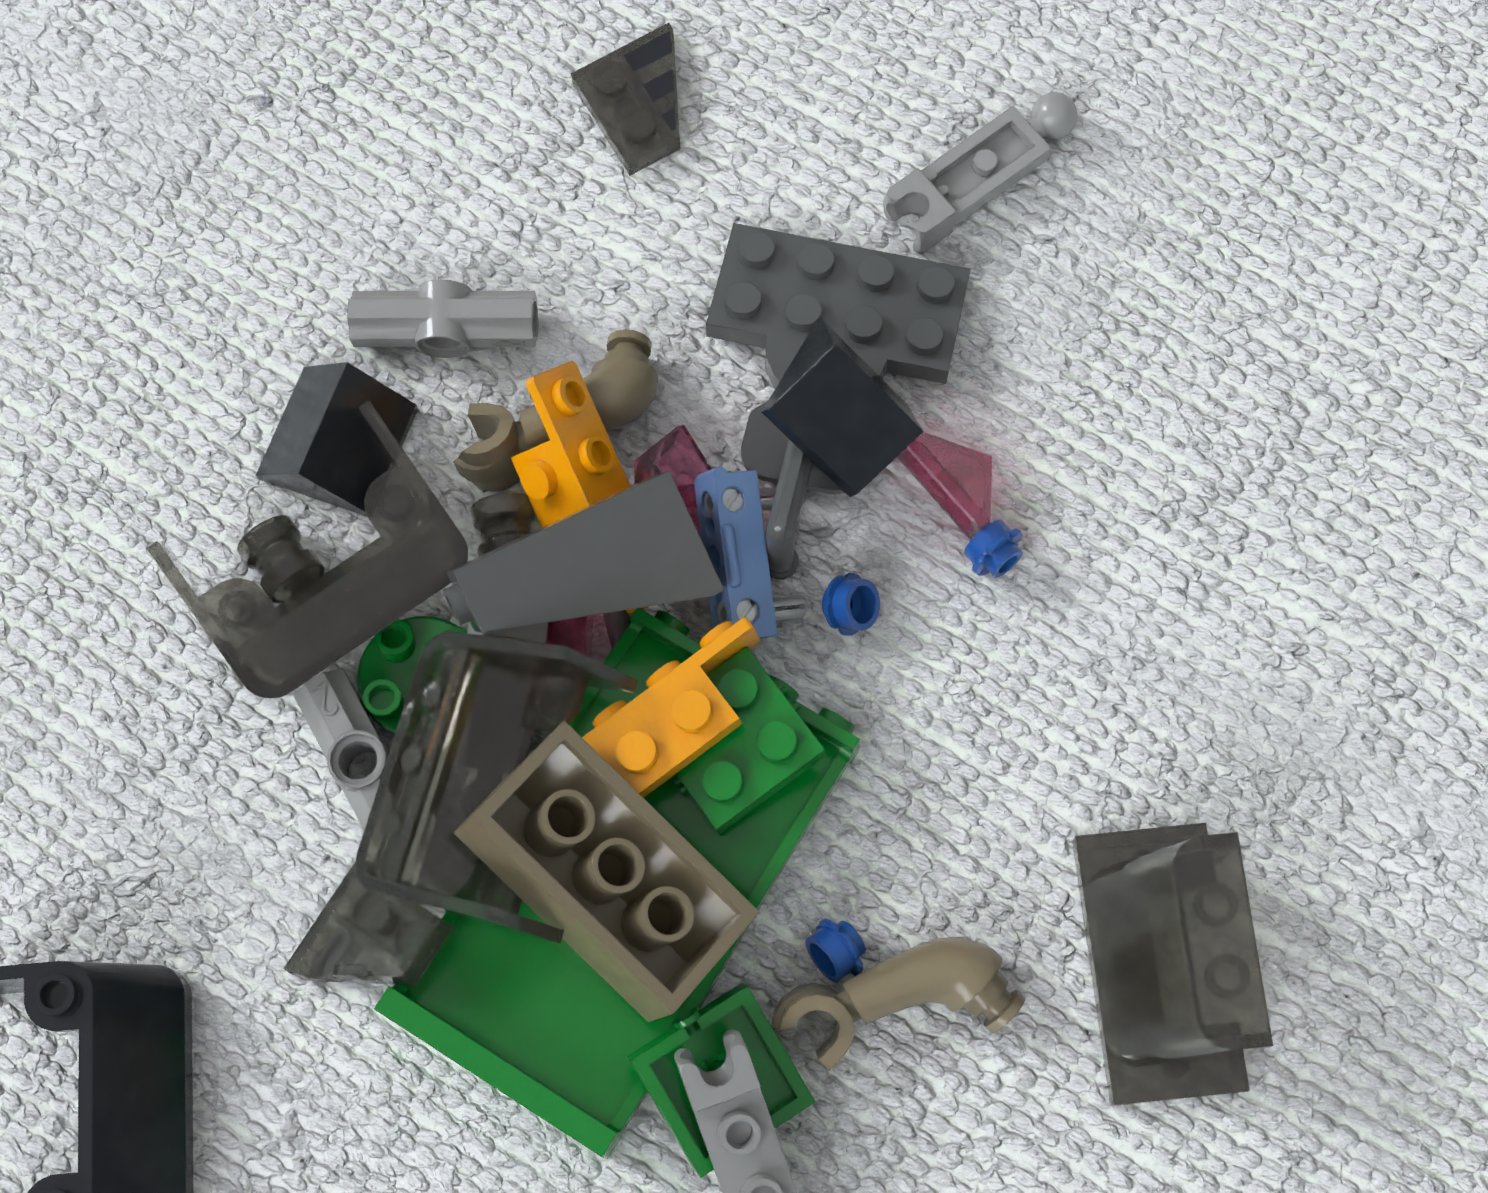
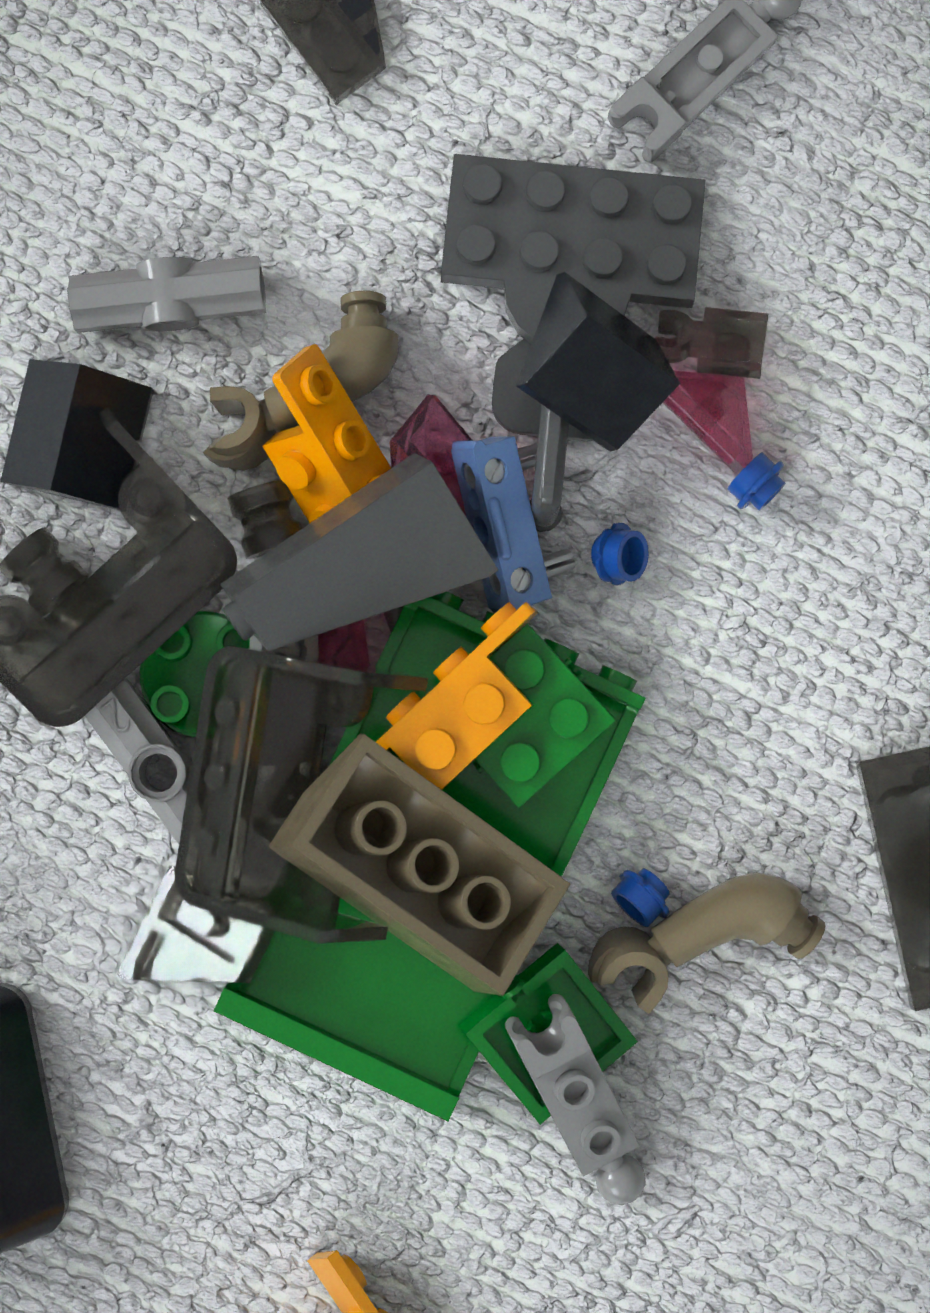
camera: 10 degrees left, 15 degrees up
none -> clear smoke plate [655,307,769,379]

